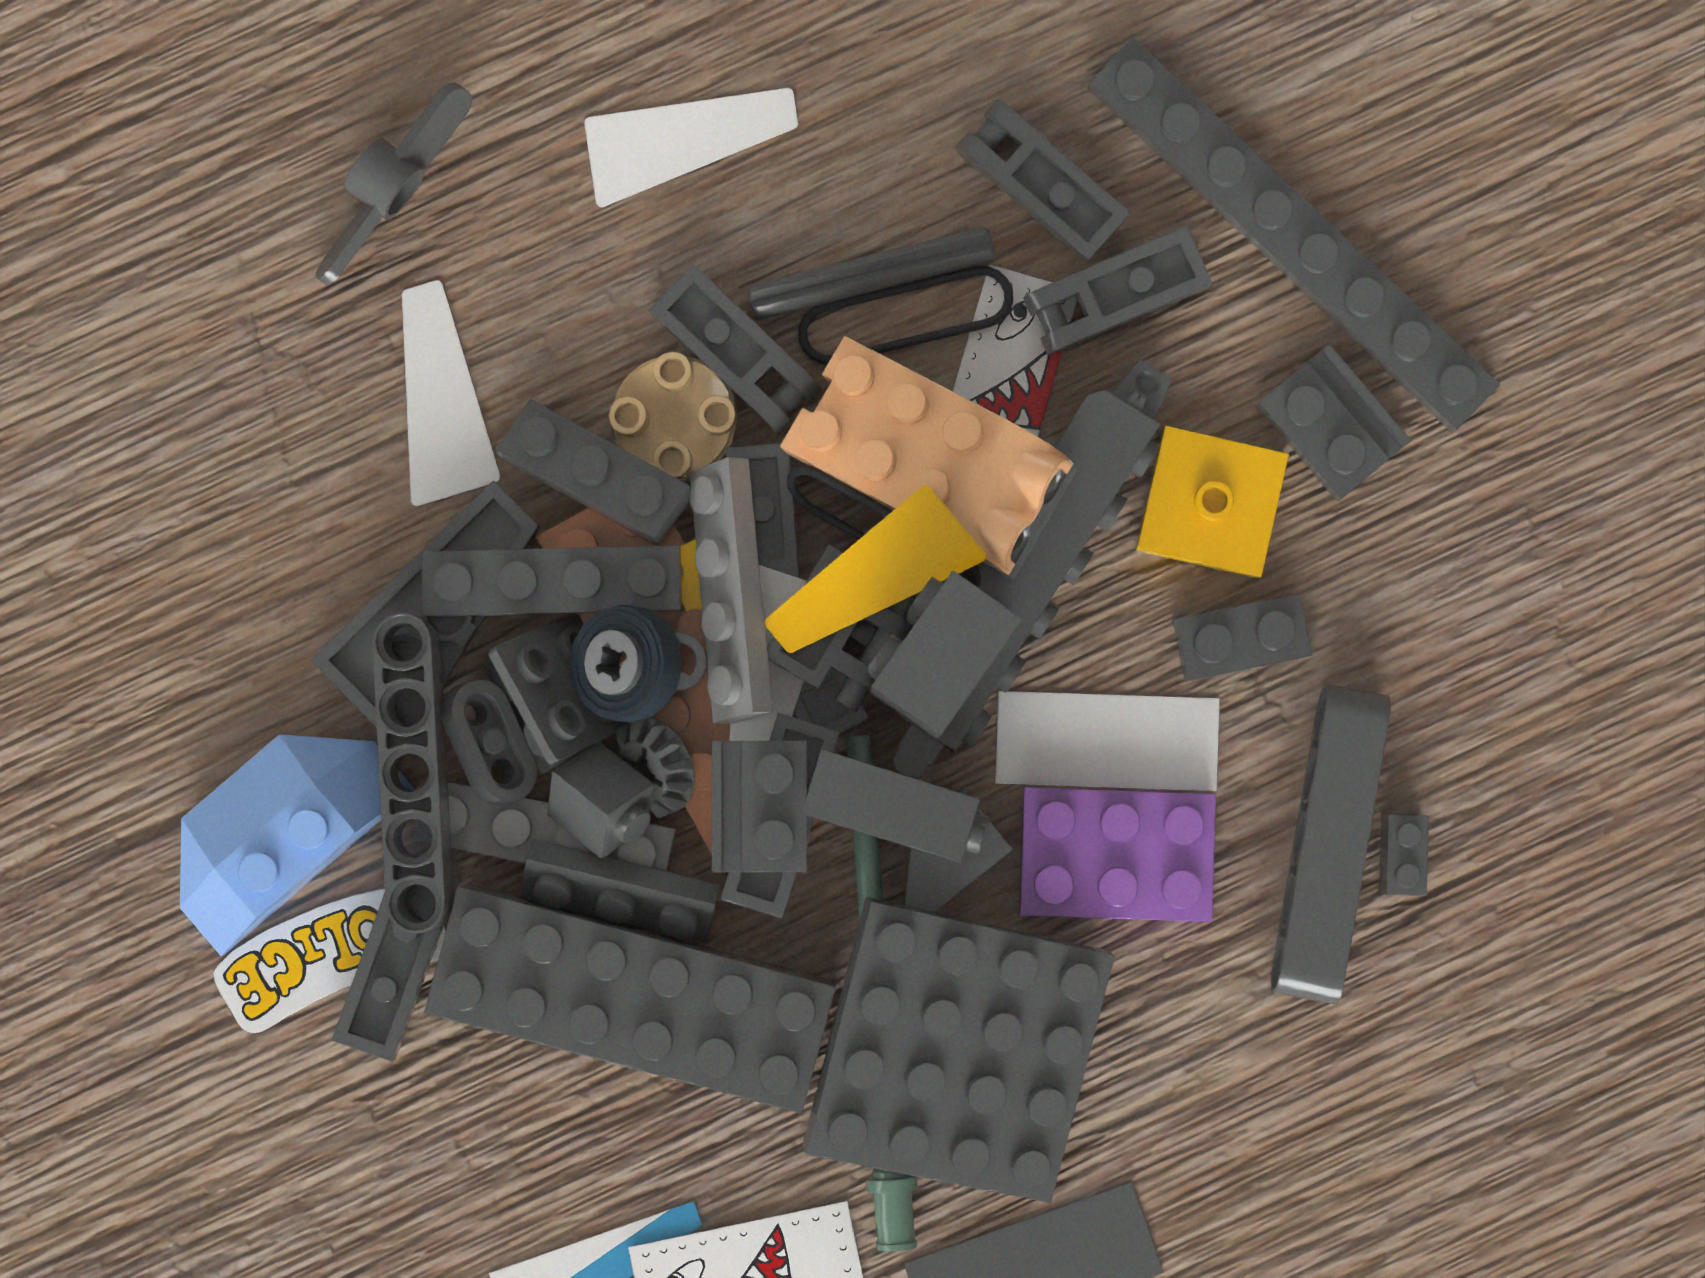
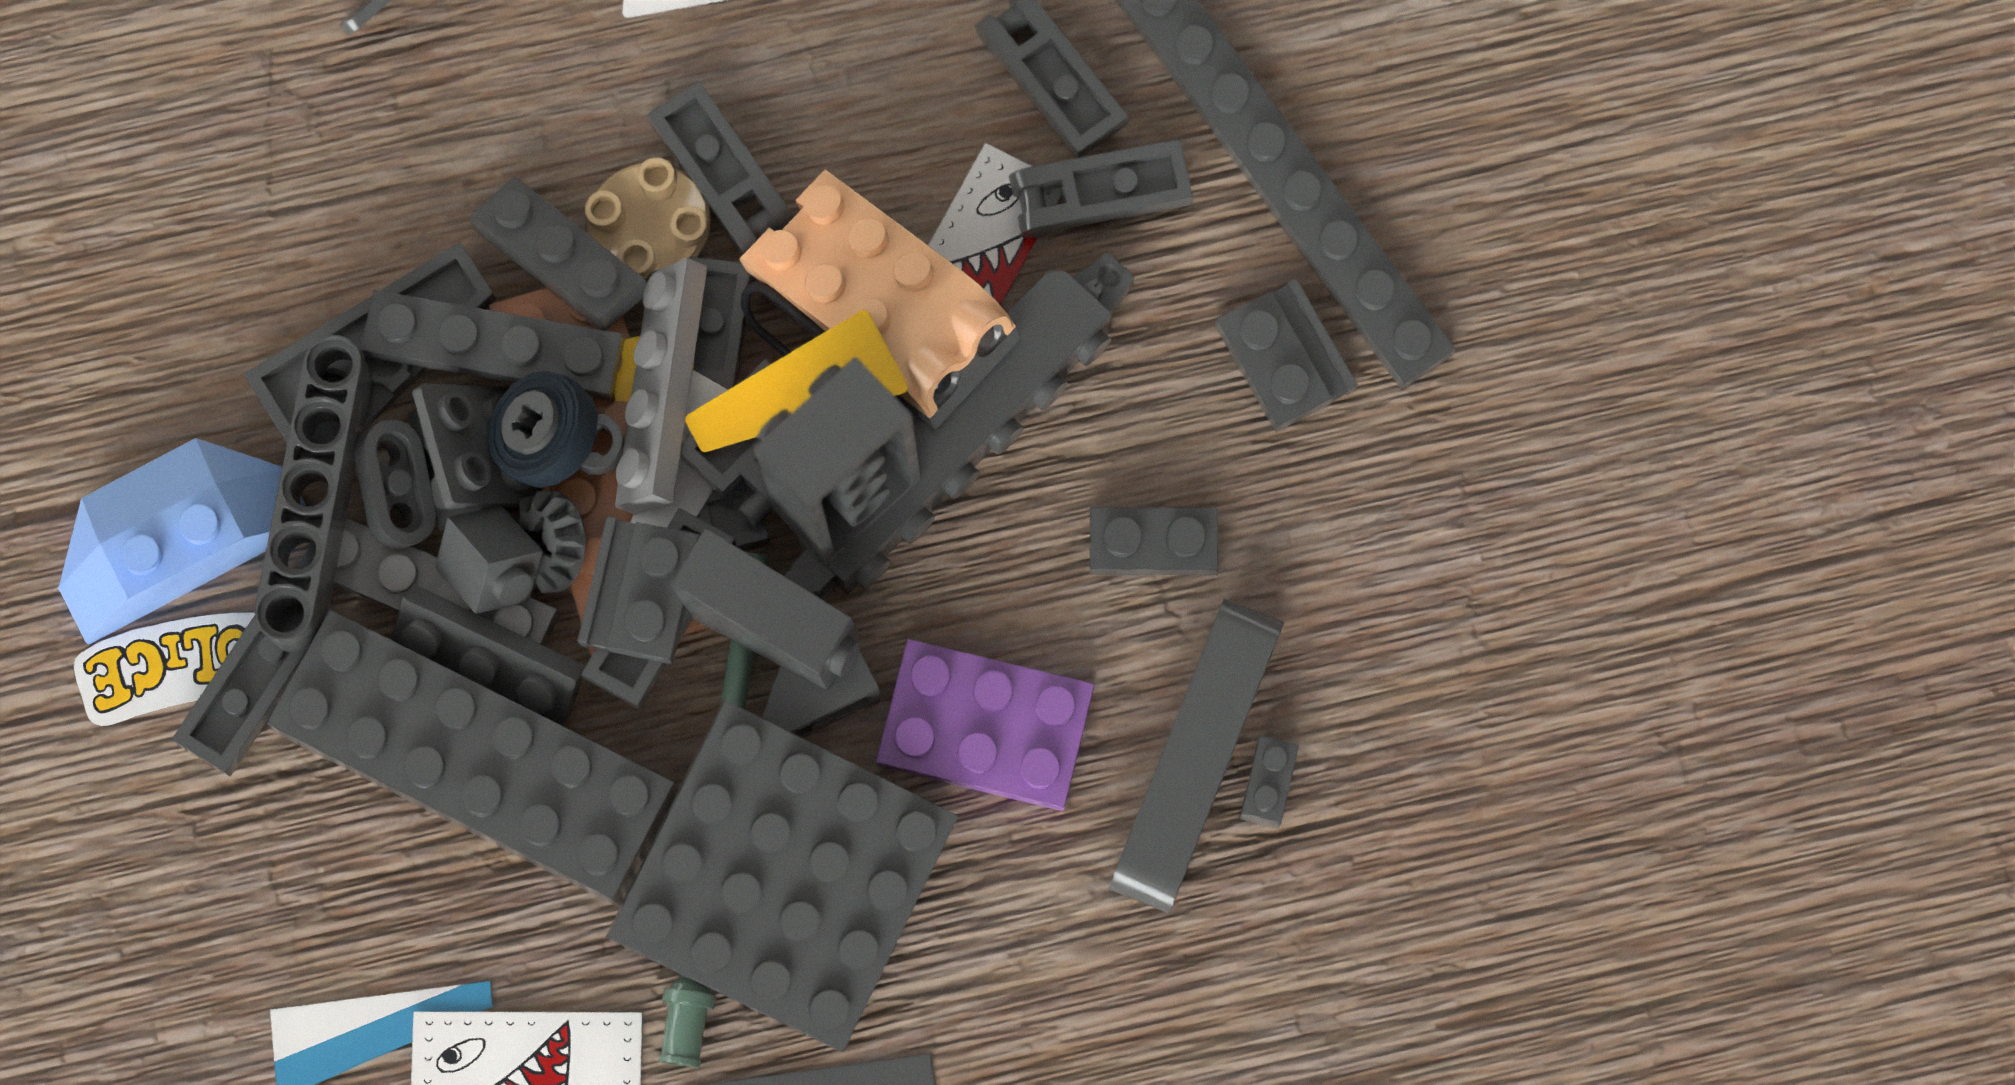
camera: 15 degrees right, 10 degrees down
white sticker [402,280,500,506] -> none
dark grey axle [748,227,995,320] -> none
black piece [798,266,1013,364] -> none
white sticker [995,691,1220,791] -> none
yellow plate [1135,426,1289,579] -> none

